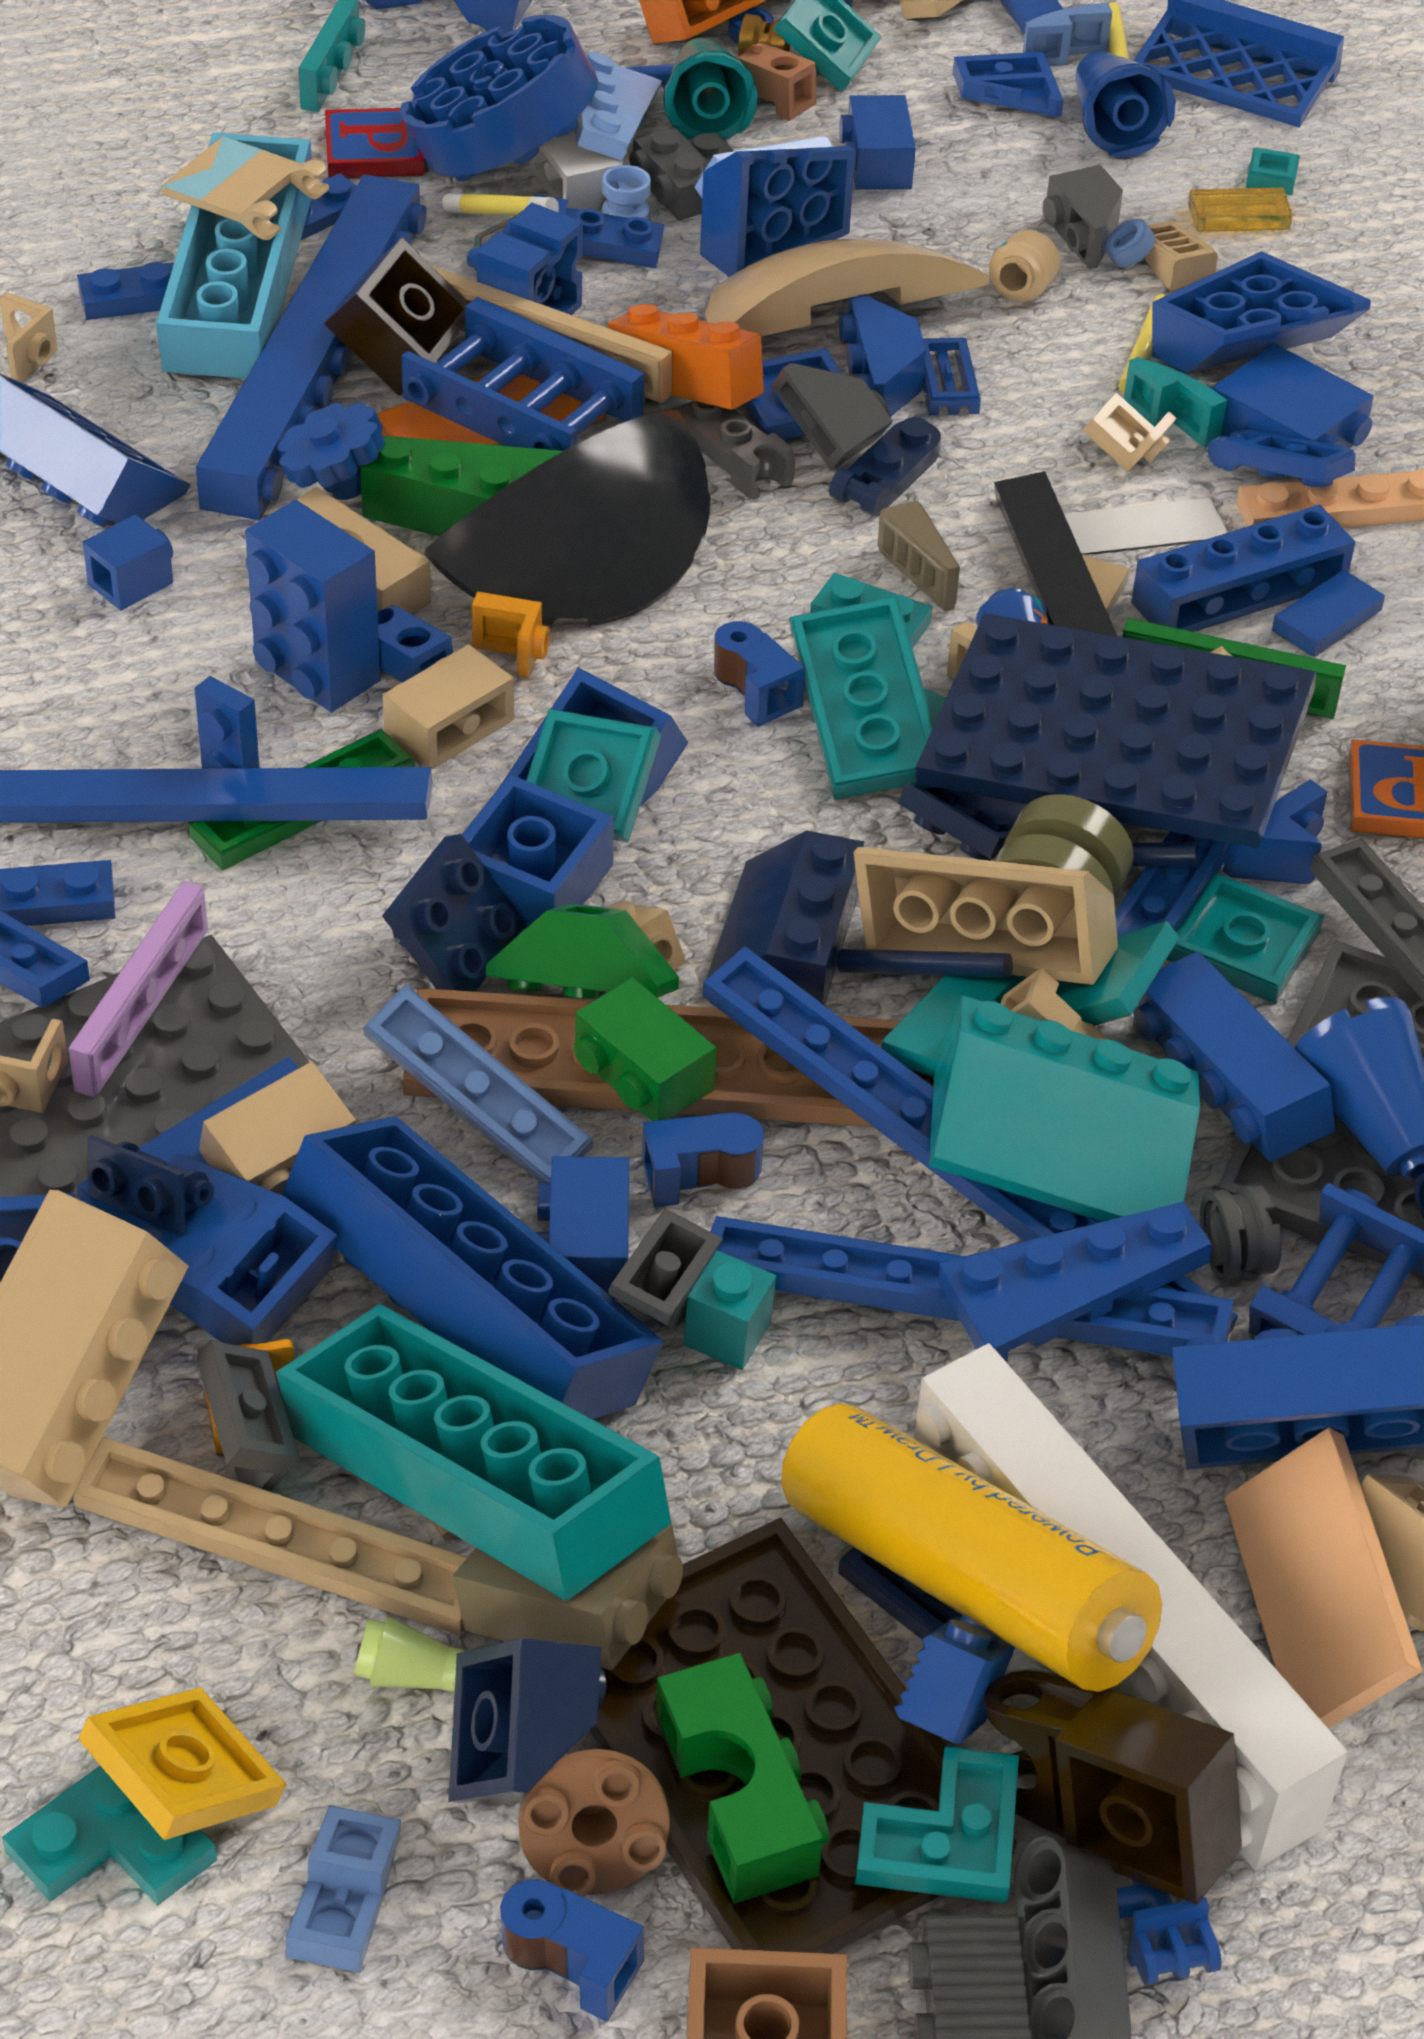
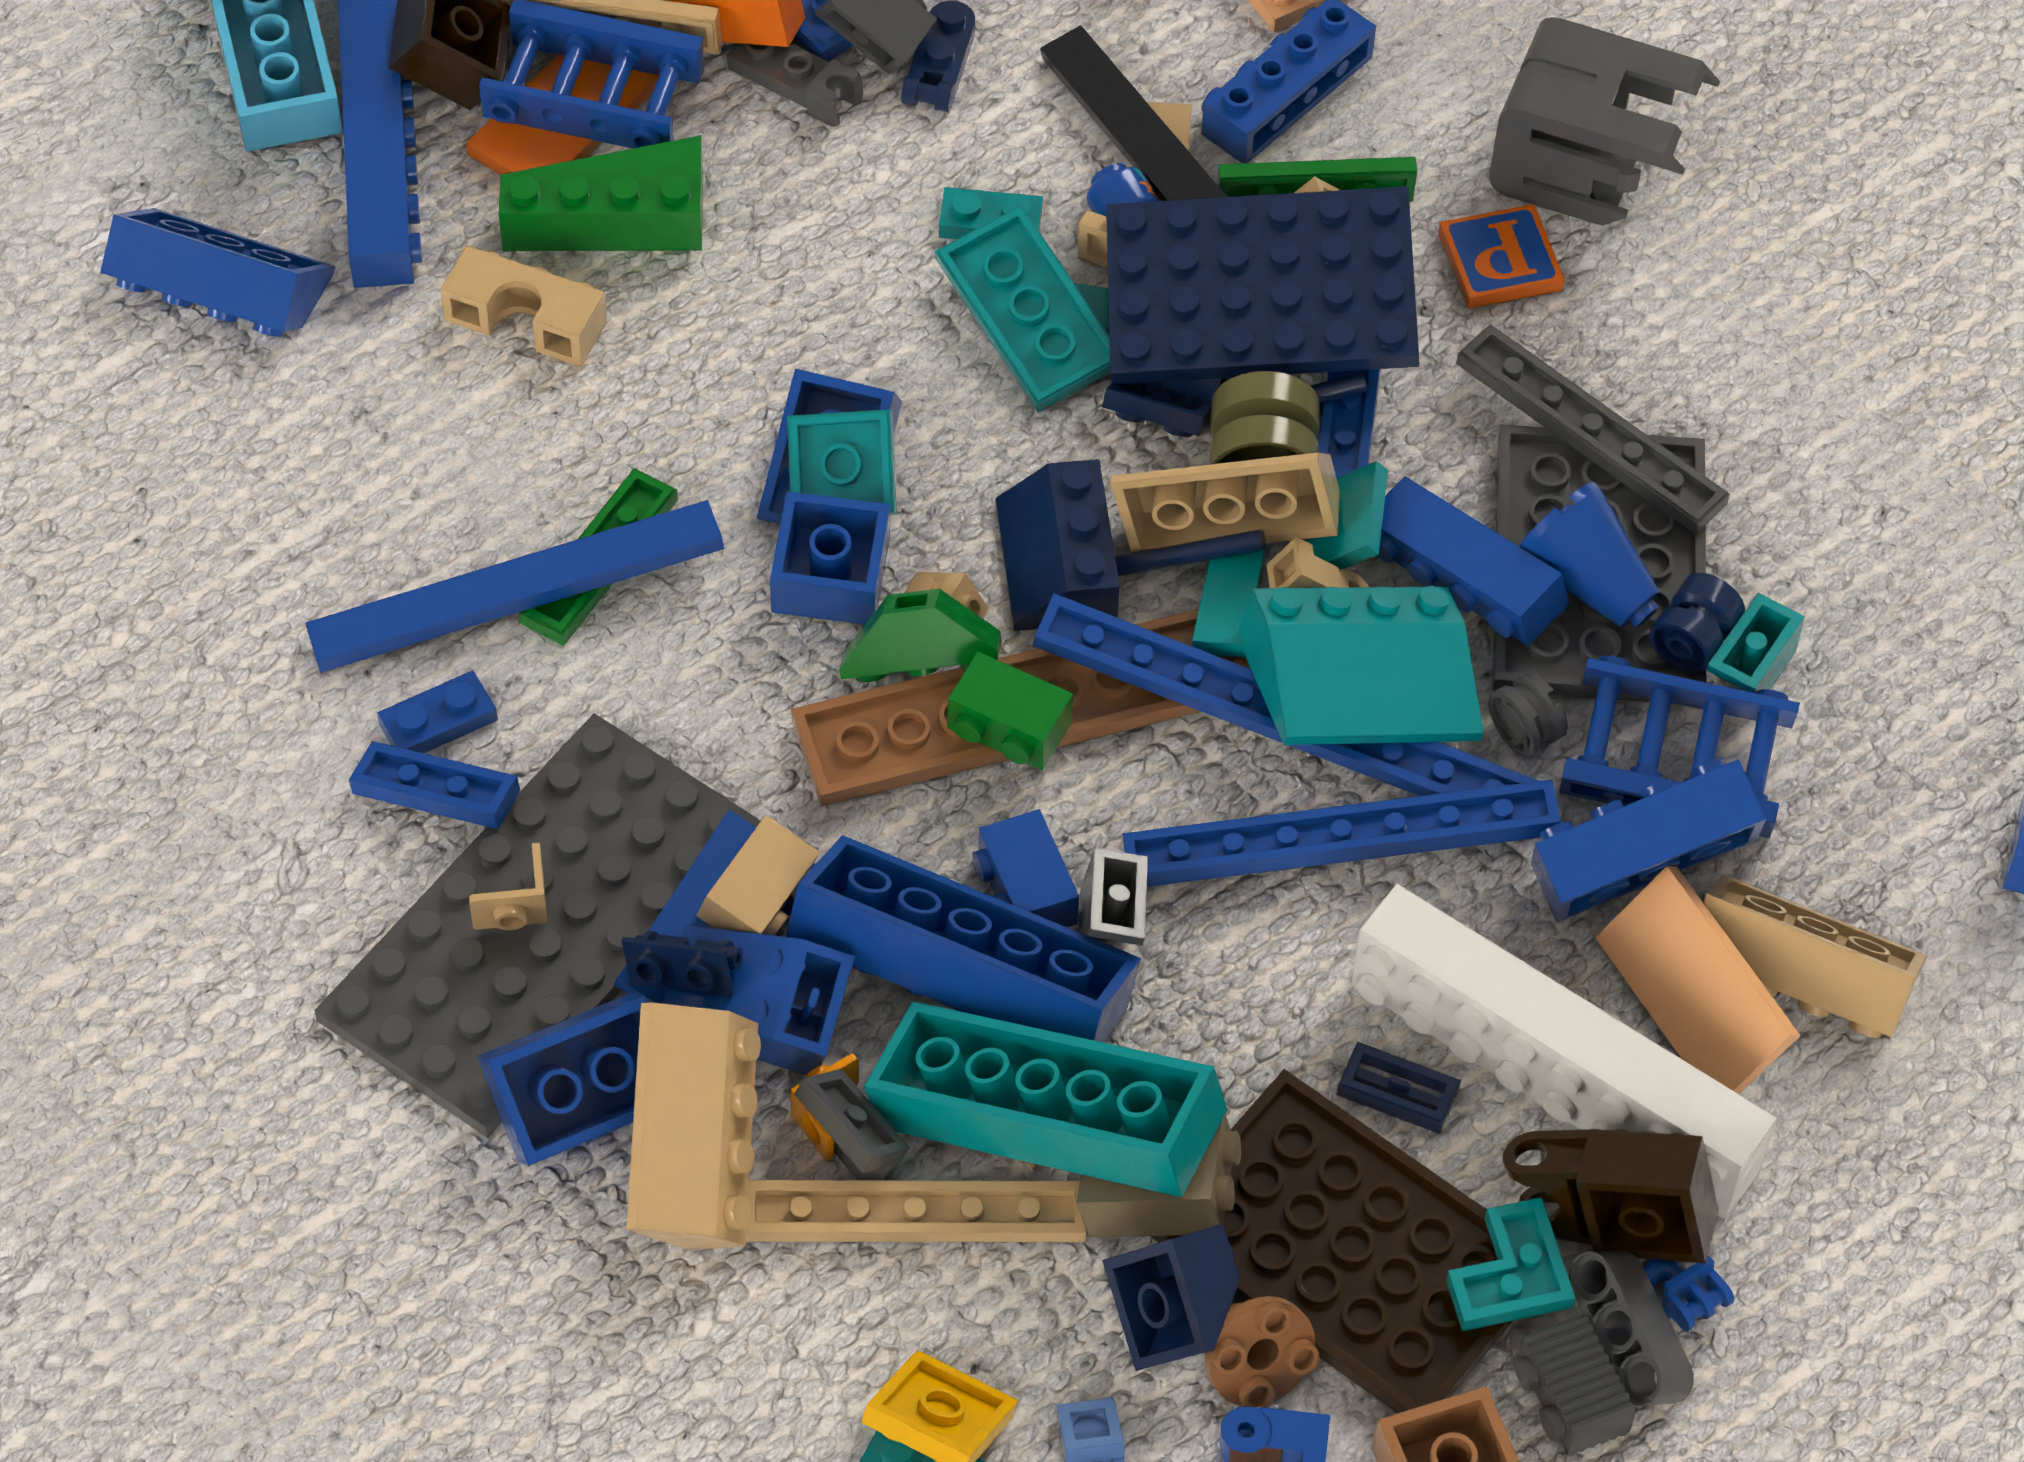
camera: 20 degrees left, 10 degrees up
tan bracket [0,292,58,383] -> none
lavender tile [68,881,208,1097] -> none
blue plate [77,262,174,320] -> none
blue brick [83,514,173,611] -> none
blue plate [194,676,260,769] -> none
blue brick [245,499,380,713] -> none
blue plant [277,402,385,500] -> none
yellowish green cone [353,1616,464,1692] -> none
medium blue tile [363,984,593,1182] -> none
blue leg [378,605,453,683] -> none
dark blue plate [382,834,526,992] -> none
tan brick [383,644,514,770] -> none
black brick [424,410,711,625] -> none
light orange bracket [472,591,550,678] -> none
blue leg [642,1113,764,1208] -> none
green arch [655,1653,829,1904] -> none
teal brick [683,1250,777,1370] -> none
blue leg [714,621,805,727] -> none
yellow piece [781,1403,1162,1692] -> none
dark tan slope [877,501,960,611] -> none
blue brick [894,1615,1015,1744] -> none
blue wing [939,1201,1211,1362] -> none
white sticker [1064,497,1228,554] -> none
teal tile [1166,873,1324,1004] -> none
blue slope [1223,779,1328,884] -> none
blue tile [1272,569,1385,657] -> none

